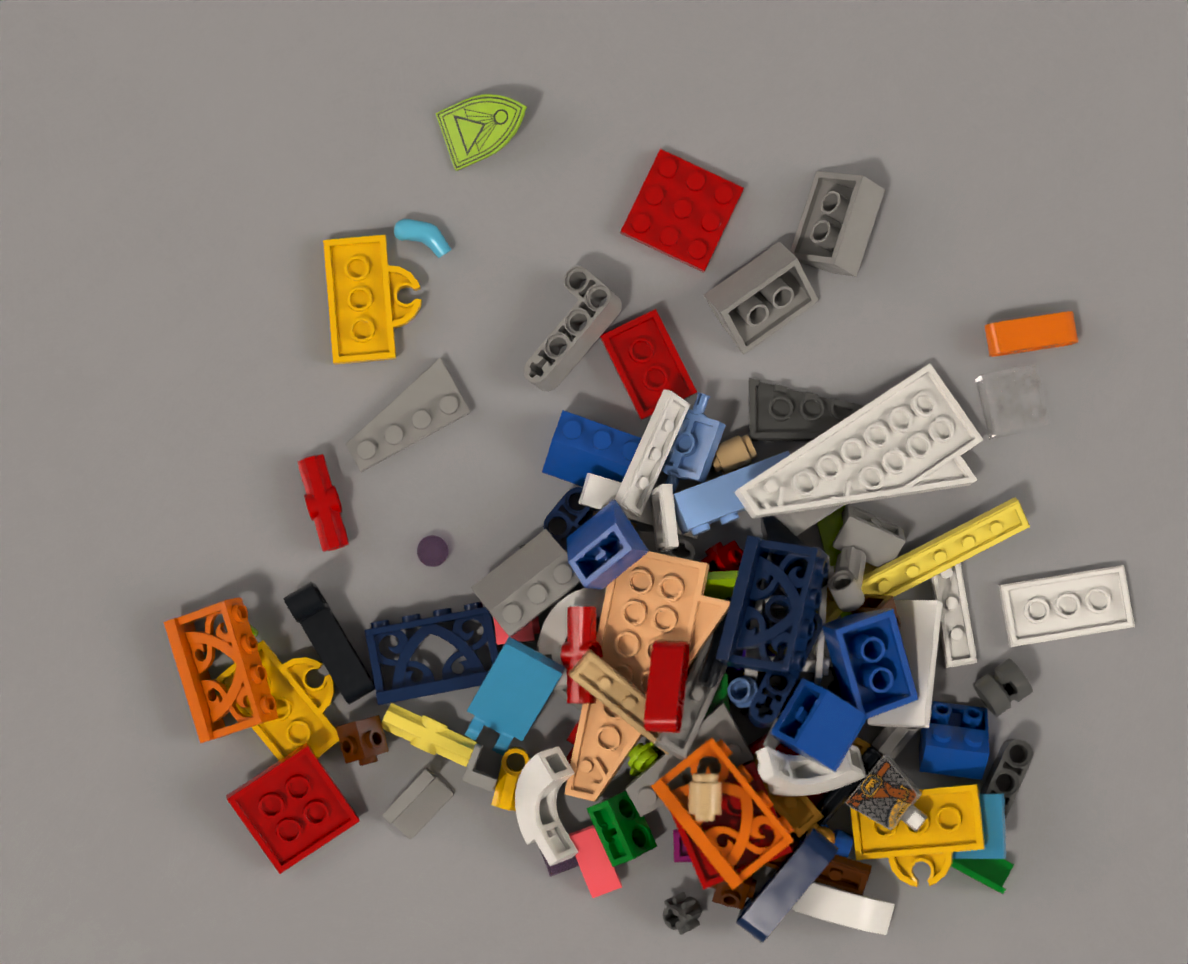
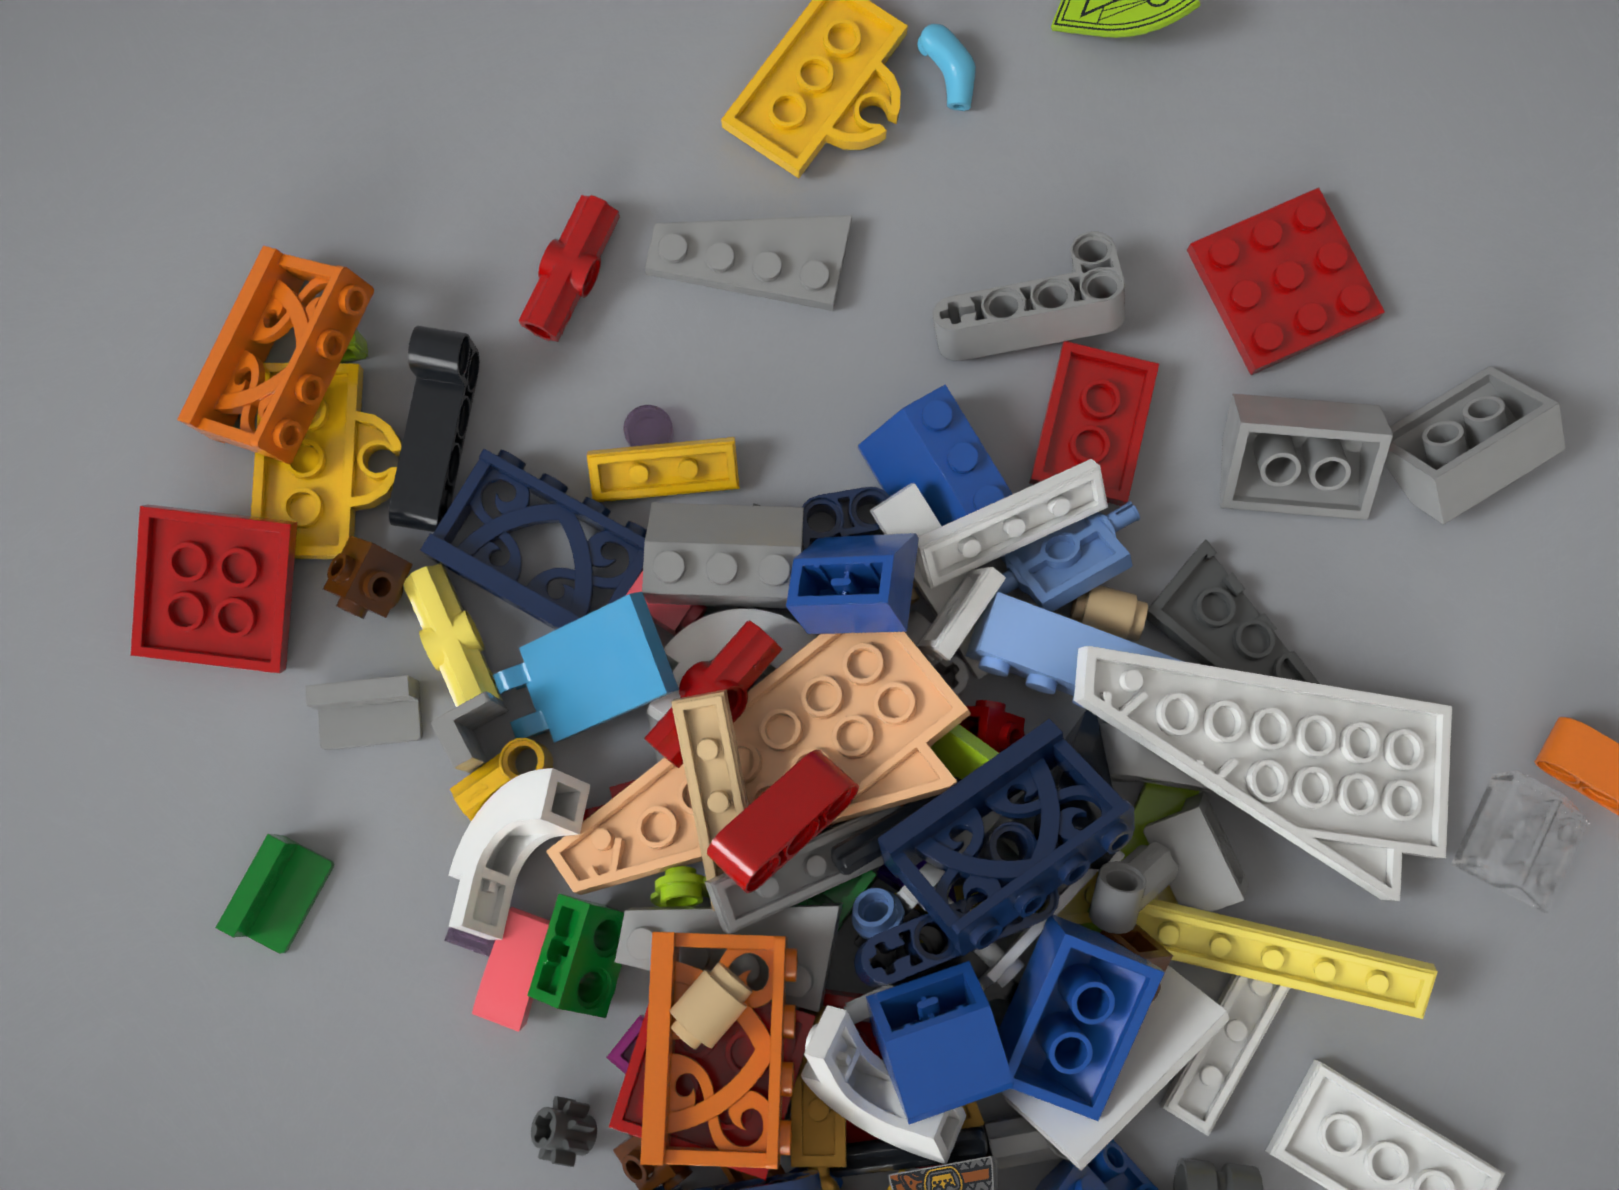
camera: 45 degrees right, 5 degrees down
none -> green panel [215,834,334,954]
none -> yellow tile [587,437,740,502]

